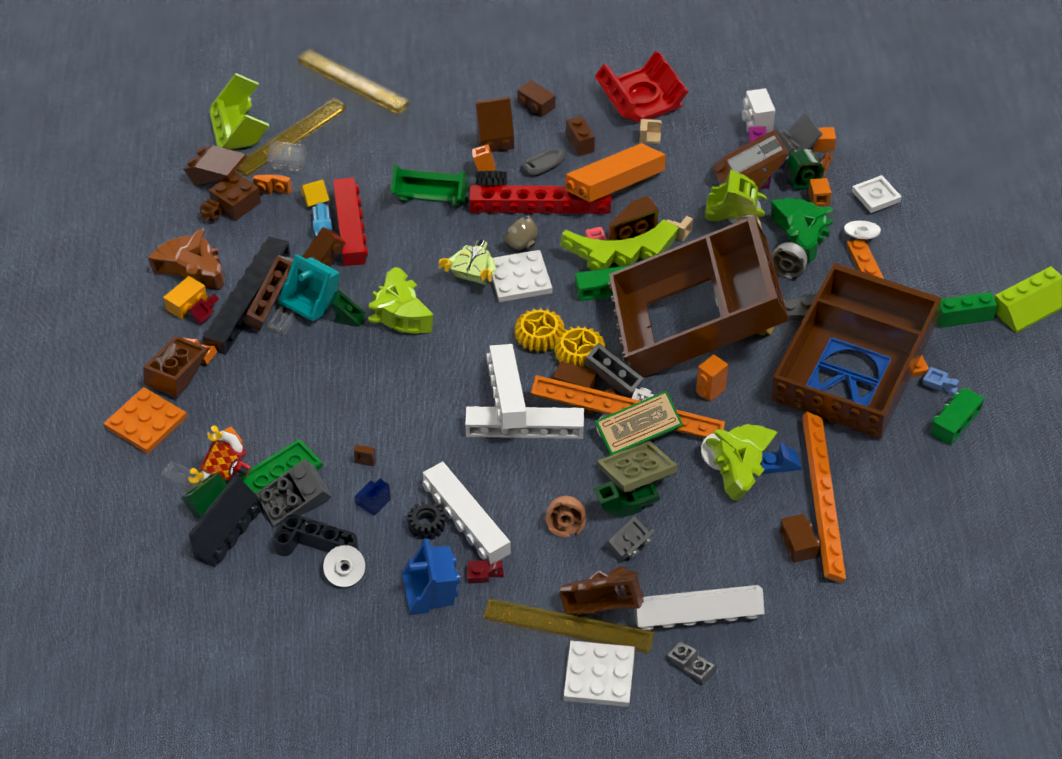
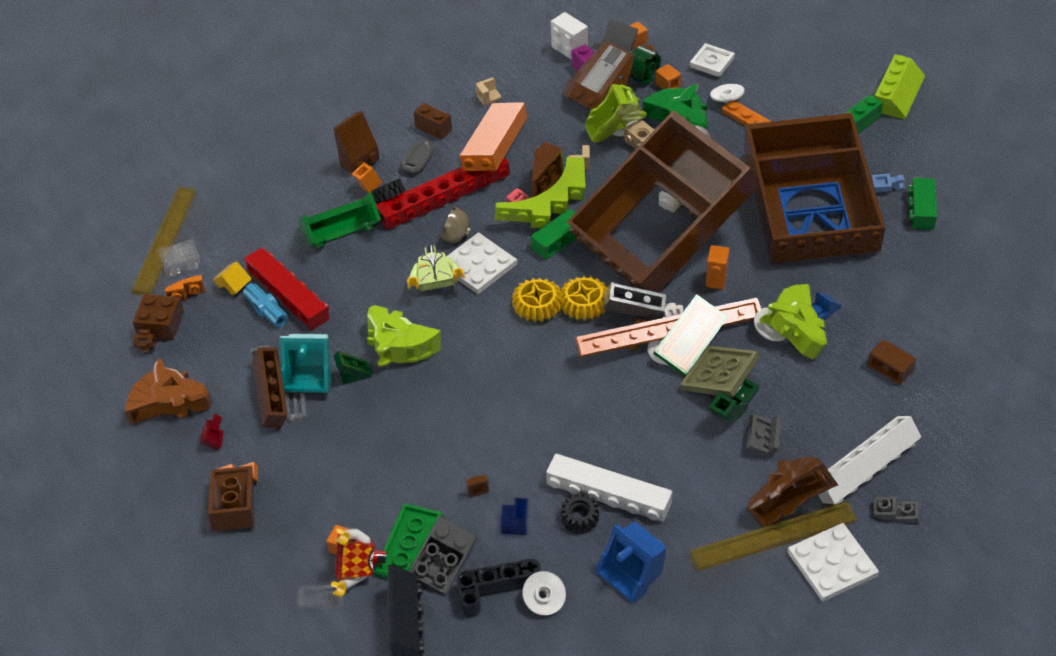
camera: 30 degrees left, 0 degrees up
orange plate [103,387,187,454] -> none
light orange brick [163,276,207,319] -> none
dark green brick [181,472,227,517] -> none
slope [183,145,247,185] -> none
black brick [203,236,290,355] -> none
lime windscreen [210,73,269,150] -> none
clear yellow tile [298,49,409,114] -> none
reddish brown brick [303,227,346,267] -> none
white brick [465,406,584,439] -> none
dark red plate [468,560,504,583] -> none
white brick [486,344,526,429] -> none
reddish brown brick [517,80,556,117] -> none
nougat cylinder [545,495,586,538] -> none
reddish brown brick [553,361,597,389] -> none
red panel [594,50,689,123] -> none
orange plate [802,412,846,583] -> none

